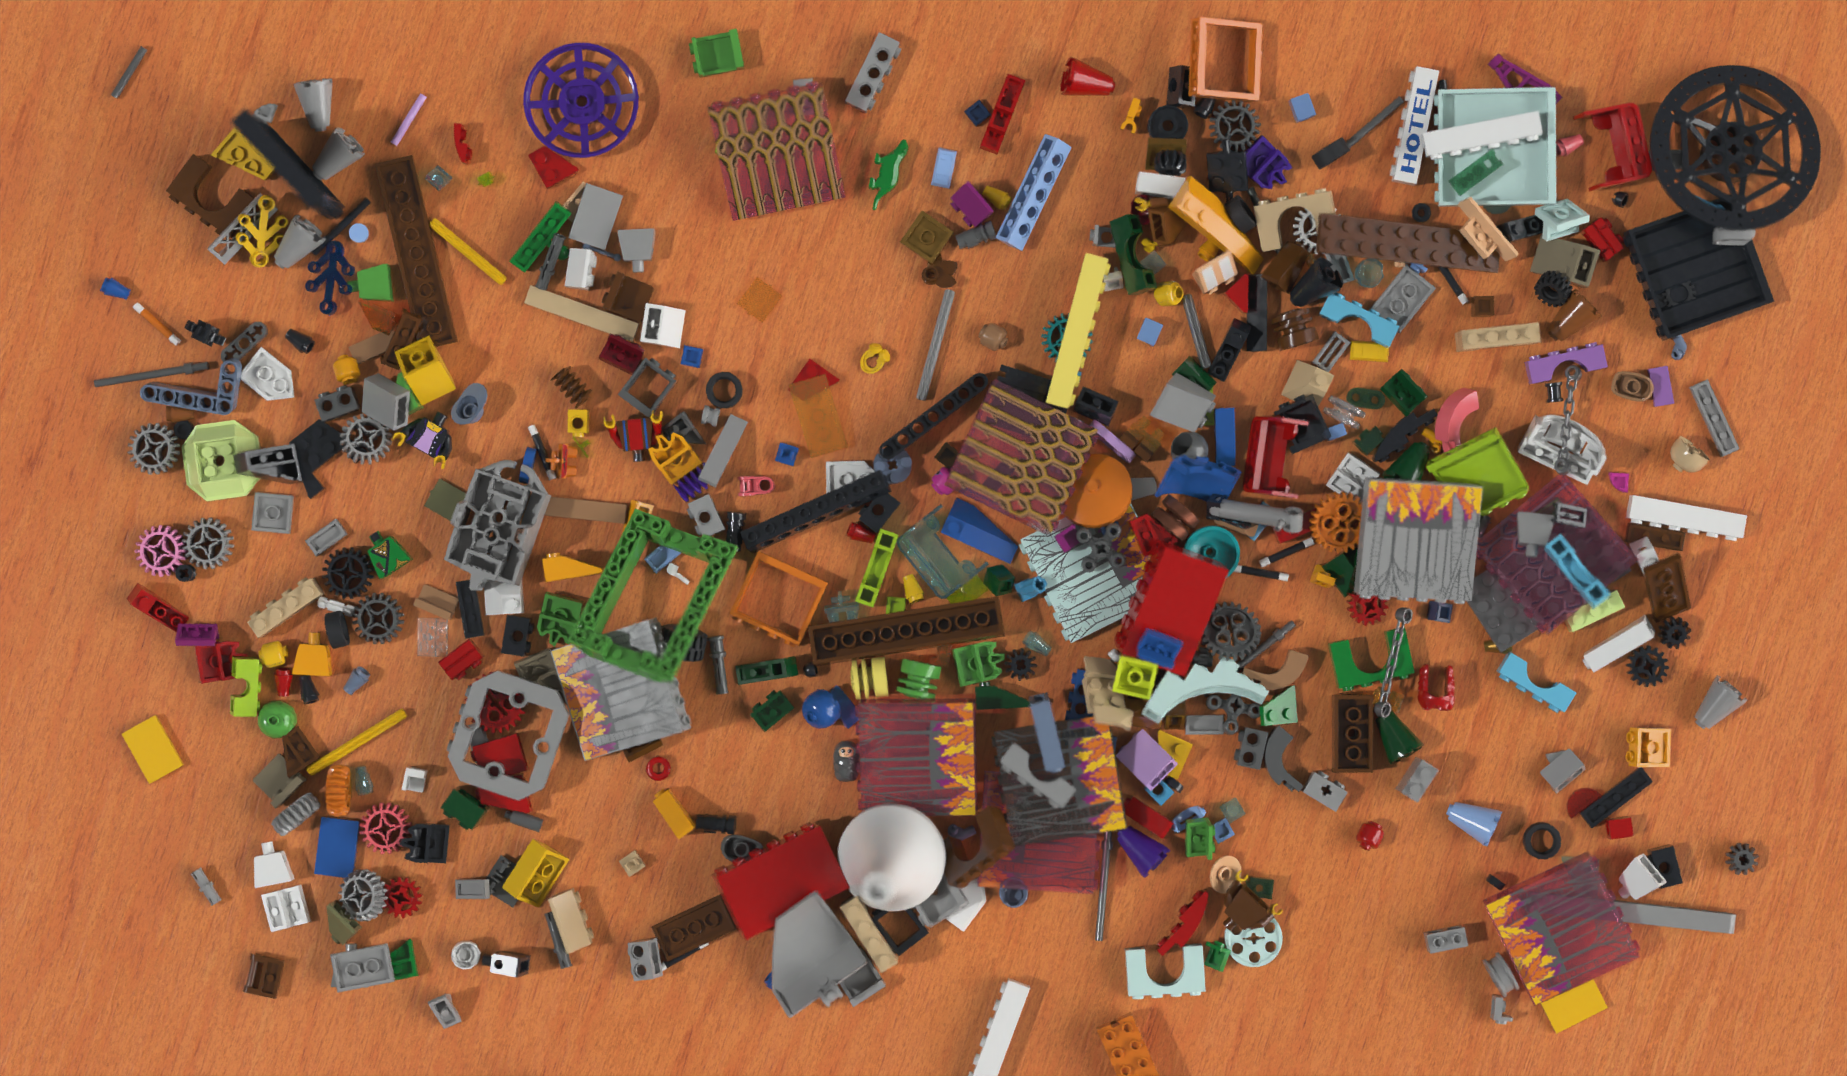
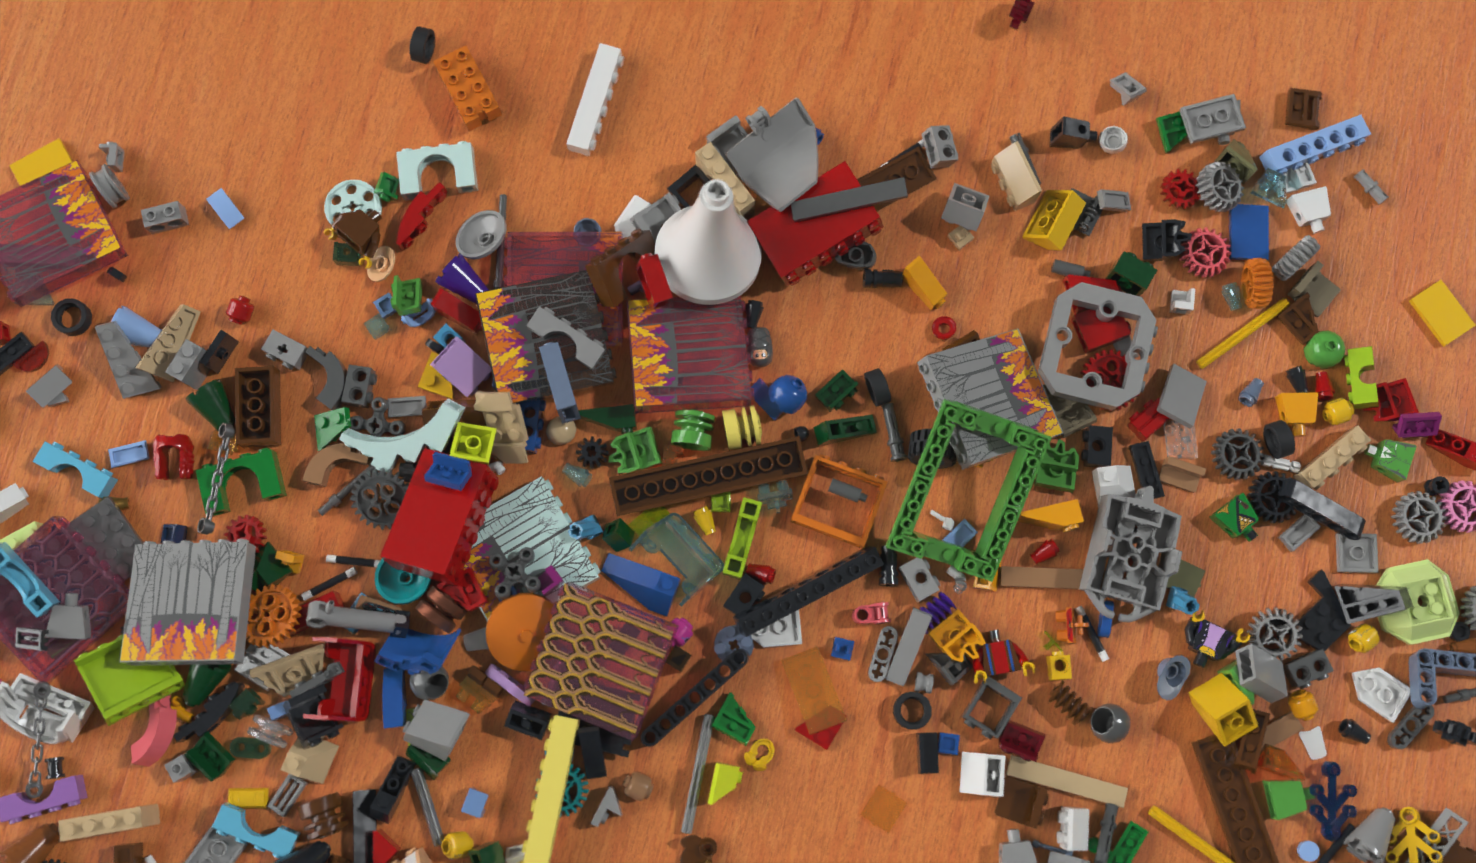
camera: 170 degrees right, 10 degrees down
none -> light grey wing [95,321,162,399]
none -> light blue tile [108,440,150,468]
none -> tan wing [135,304,200,382]
none -> light grey brick [164,754,199,783]
none -> black plate [200,330,239,374]
none -> light blue slope [206,188,245,229]
none -> tan wing [250,644,325,697]
none -> dark grey hinge [289,662,345,698]
none -> light grey dish [456,210,507,259]
none -> tan hair [546,416,577,445]
none -> black tile [579,726,607,779]
none -> light grey slope [591,786,623,827]
none -> red window [635,253,673,310]
none -> neon yellow slope [708,762,743,805]
none -> green wing [711,692,756,746]
none -> black cone [745,300,764,328]
none -> dark grey tile [791,177,908,222]
none -> dark grey cylinder [828,478,868,502]
none -> black tyre [864,368,891,407]
none -> light grey beam [868,626,898,682]
none -> black panel [916,732,939,774]
none -> light grey brick [941,183,989,231]
none -> arm [946,565,967,594]
none -> red cone [1030,538,1060,565]
none -> dark grey helmet [1090,703,1131,743]
none -> light grey tile [1157,364,1207,429]
none -> dark azure piece [1166,586,1200,615]
none -> clear light blue wing [1251,168,1287,208]
none -> light blue brick [1259,115,1371,177]
none -> beam [1278,478,1366,540]
none -> white sticker [1299,726,1327,760]
none -> yellow head [1348,624,1379,653]
none -> bright green torso [1364,440,1417,482]

